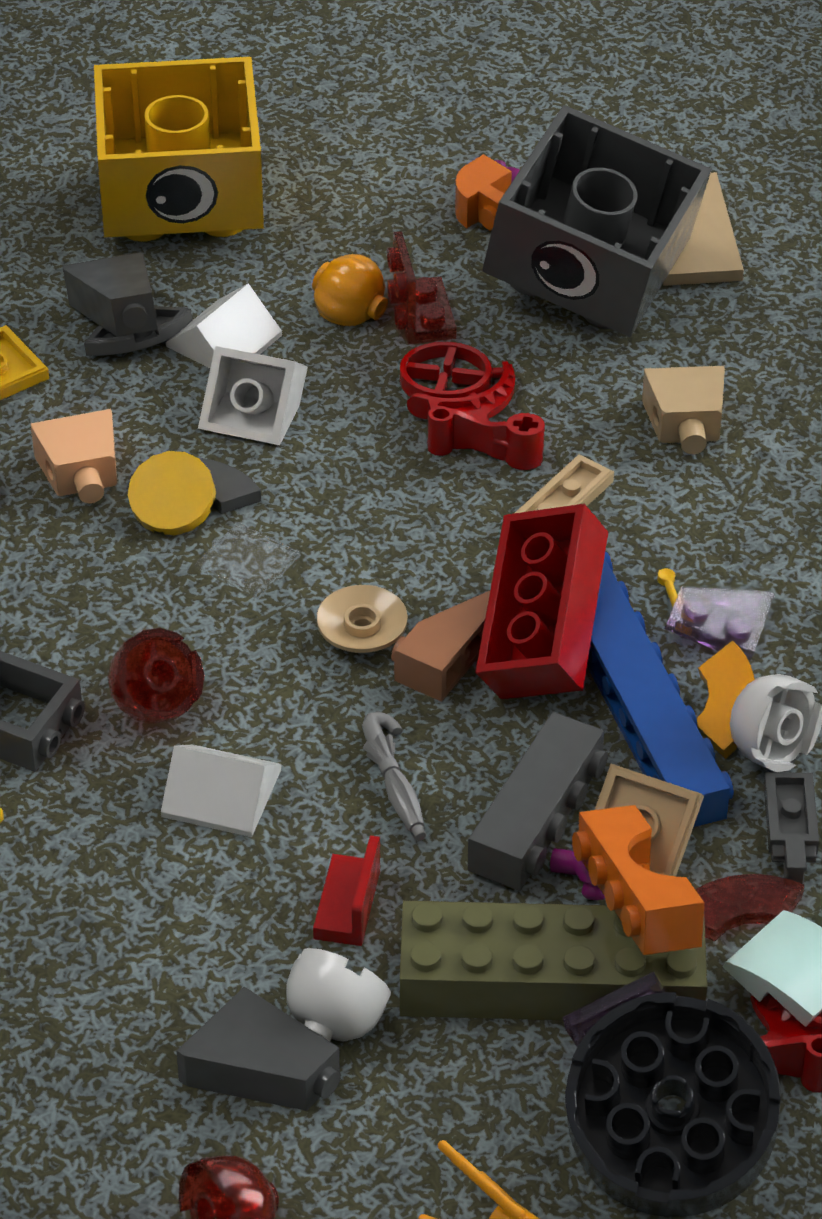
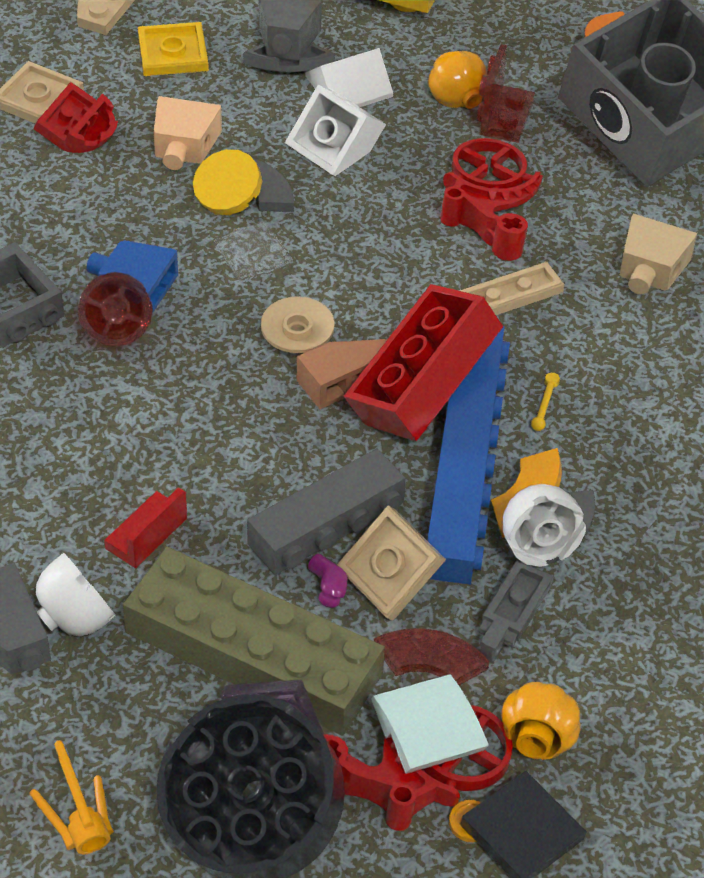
camera: 25 degrees right, 5 degrees up
white slope [161,744,281,837] -> none
light grey piece [362,711,427,841] -> none
orange arch [572,805,704,955] -> none
clear purple wing [664,587,775,662] -> none
none -> blue torso [87,240,178,320]

